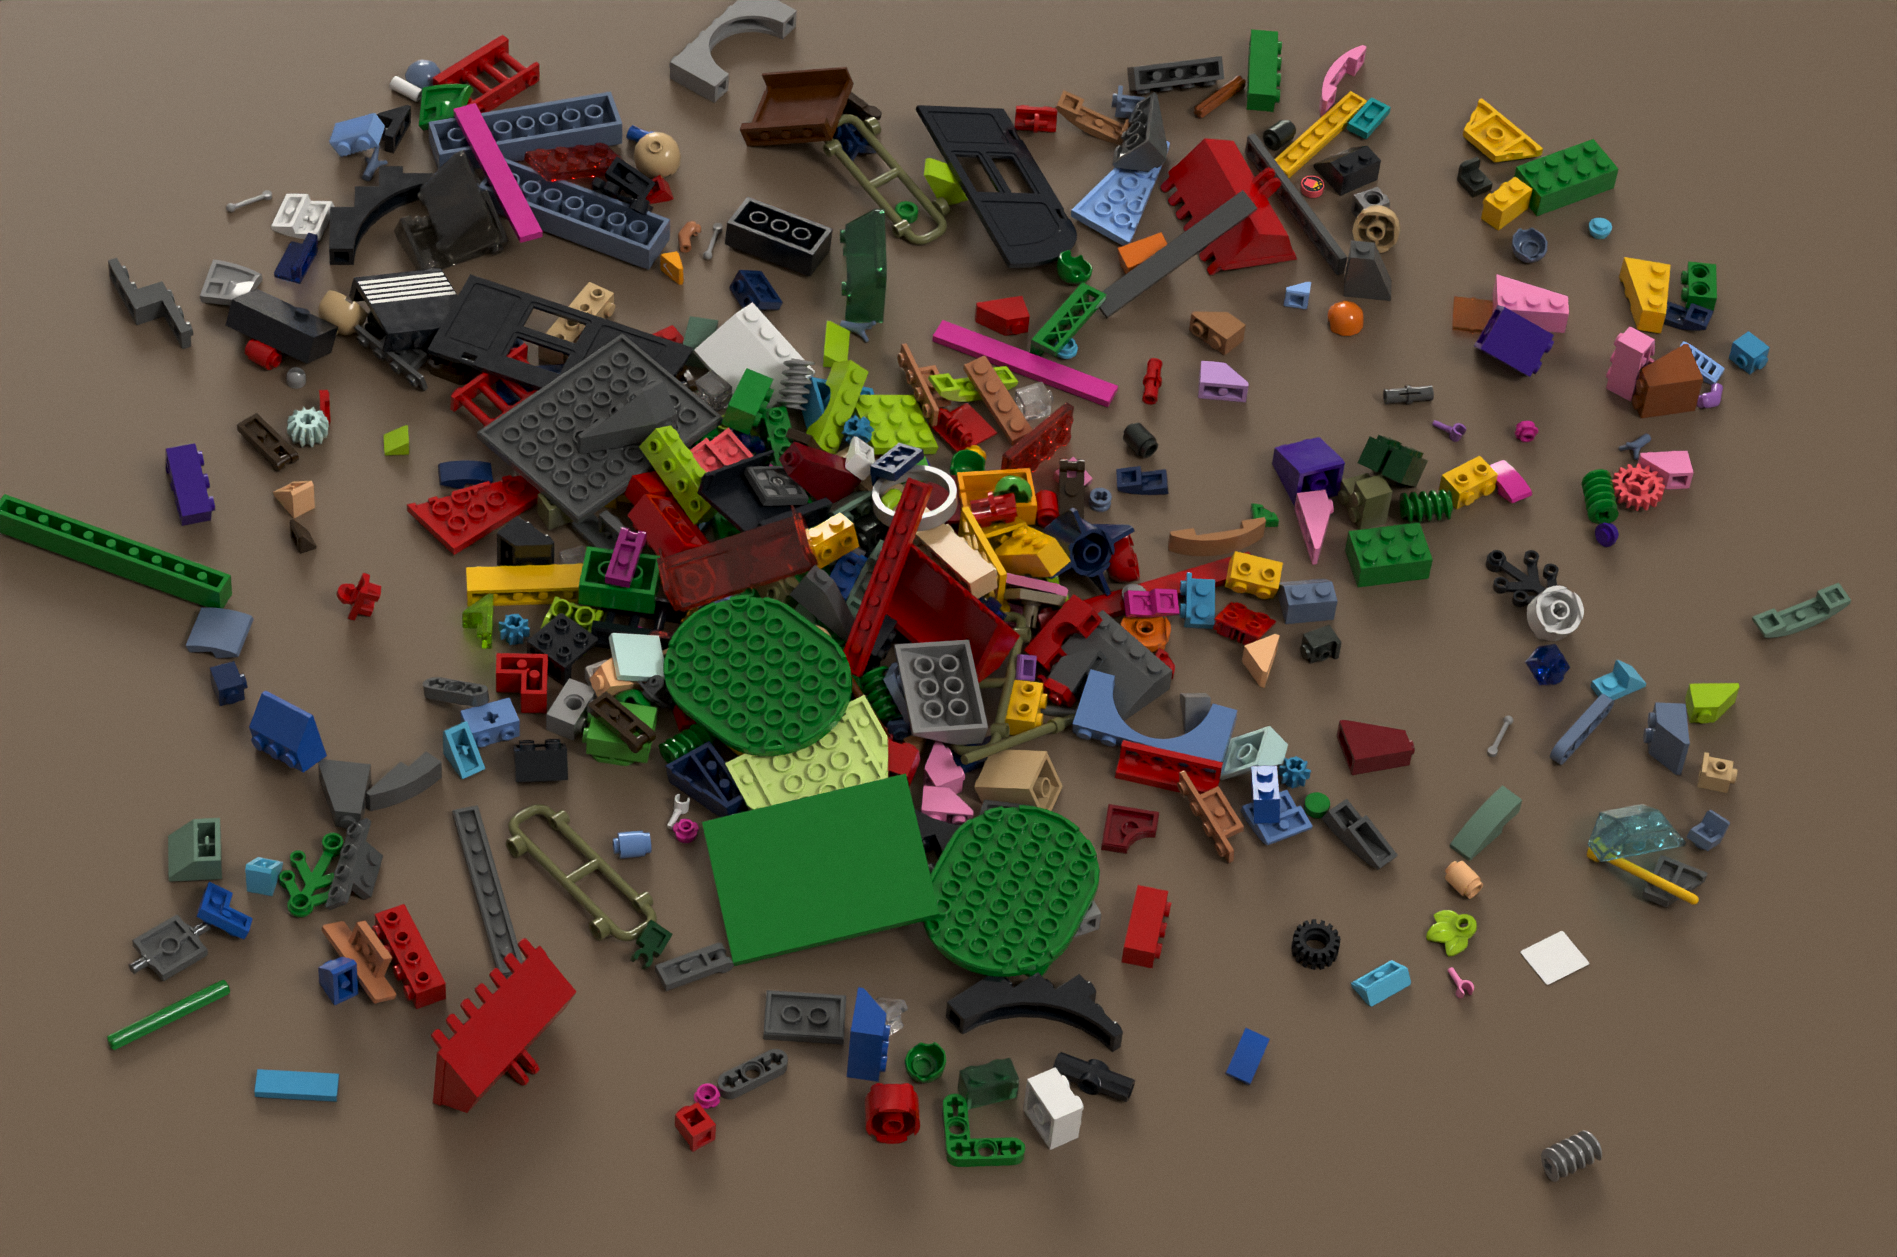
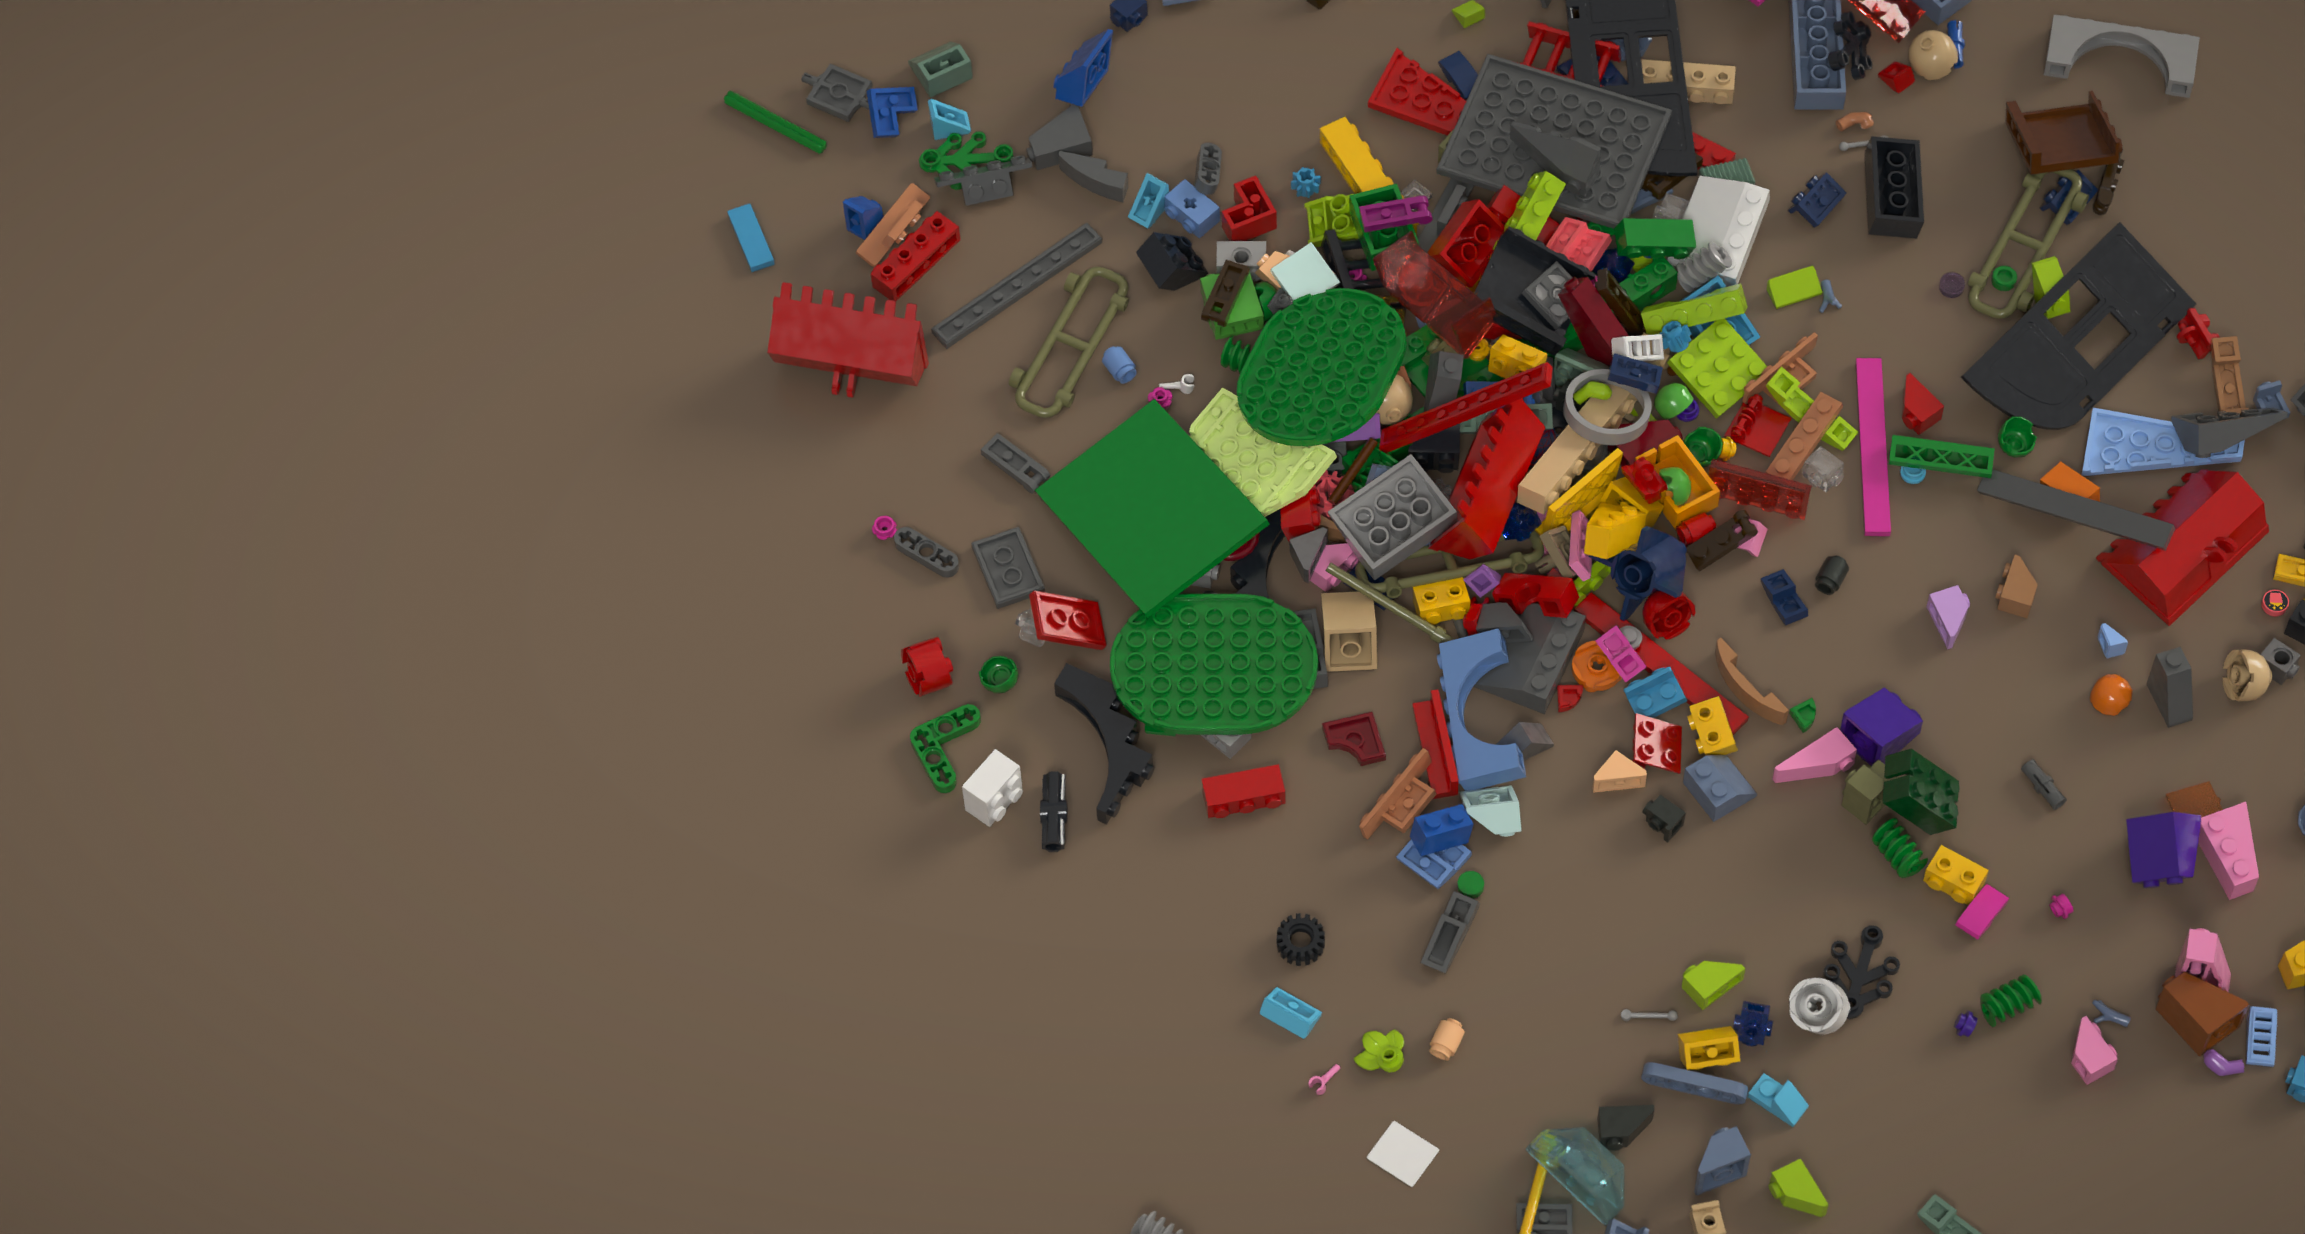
camera: 75 degrees right, 10 degrees up
red hips [336,573,382,621] -> none
clear neon green slope [462,593,494,649] -> none
black slope [497,516,554,566] -> none
black bracket [527,613,598,686] -> none
black slope [604,156,655,199] -> none
dark green plate [630,920,673,970] -> none
light orange slope [660,251,684,285] -> none
dark blue wedge [665,741,750,818] -> none
red brick [675,1102,716,1152] -> none
clear green windscreen [840,209,887,323] -> none
blue slope [847,987,891,1082] -> none
bright pink slope [921,786,973,825] -> none
clear green brick [957,1058,1019,1110] -> none
sand blue bush [1089,488,1112,512] -> none
red pin [1142,358,1163,405] -> none
blue slope [1225,1028,1270,1085] -> none
dark grey tile [1245,133,1347,276] -> none
dark azure gear [1278,756,1311,789] -> none
dark red slope [1336,720,1415,775] -> none
green brick [1345,522,1433,588] -> none
medium lavender hand [1432,420,1466,442] -> none
sand green slope [1450,785,1522,862] -> none
coral gear [1612,464,1665,511] -> none
none -> red tile [1029,591,1107,650]
none -> flat silver slope [1289,527,1328,583]
none -> pearl dark grey slope [1598,1105,1654,1150]
none -> yellow brick [1678,1026,1740,1070]
none -> lime slope [1681,961,1745,1010]
none -> tile [1939,272,1965,298]

